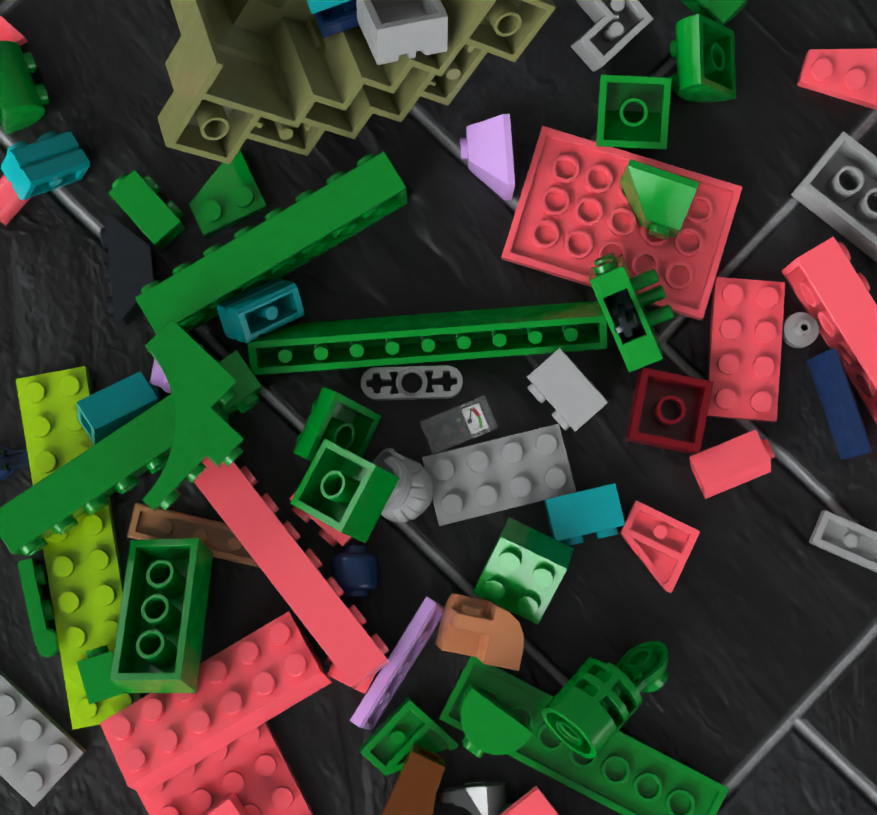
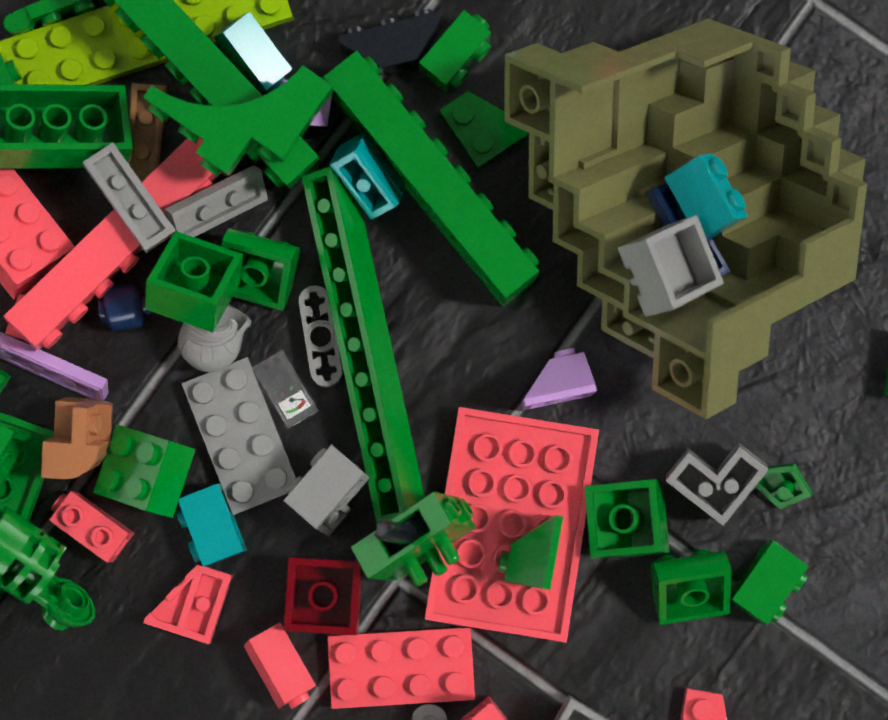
camera: 80 degrees right, 0 degrees up
none -> coral brick [49,491,134,563]
none -> light grey plate [83,143,176,253]
none -> light grey plate [165,165,268,237]

